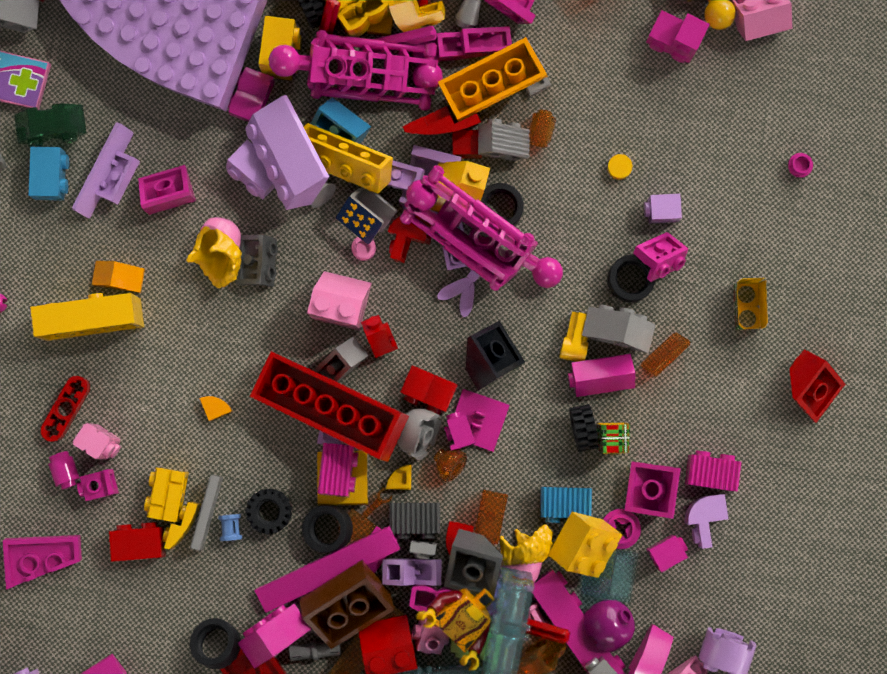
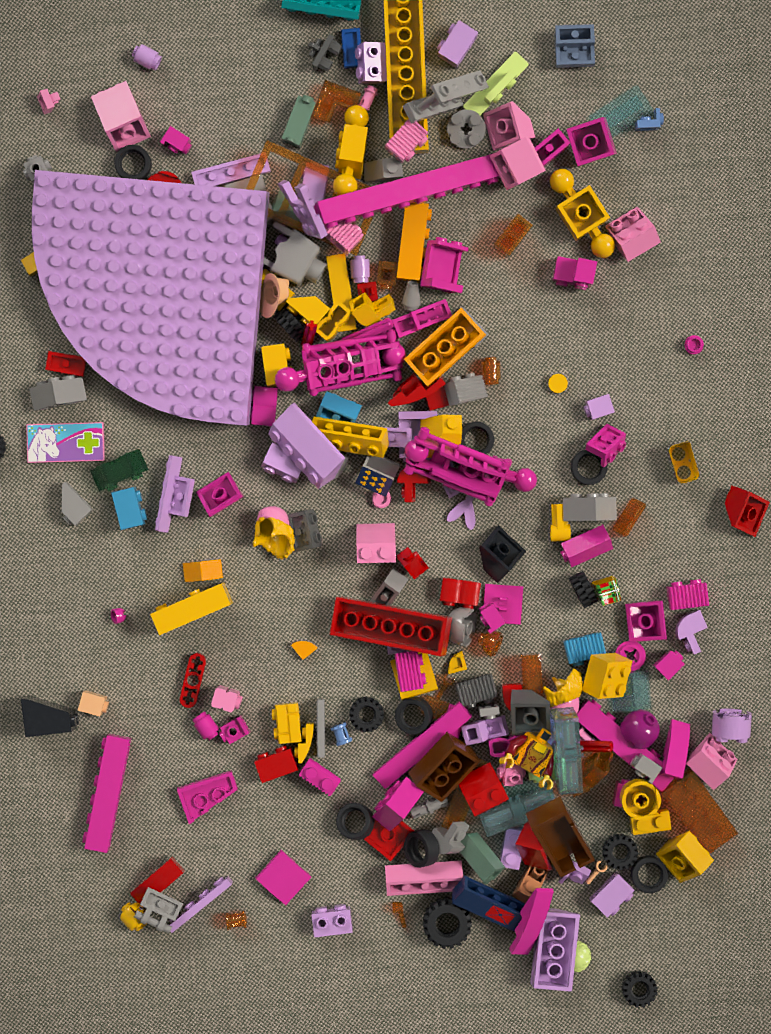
camera: 15 degrees left, 5 degrees up
none -> dark pink brick [299,758,341,796]

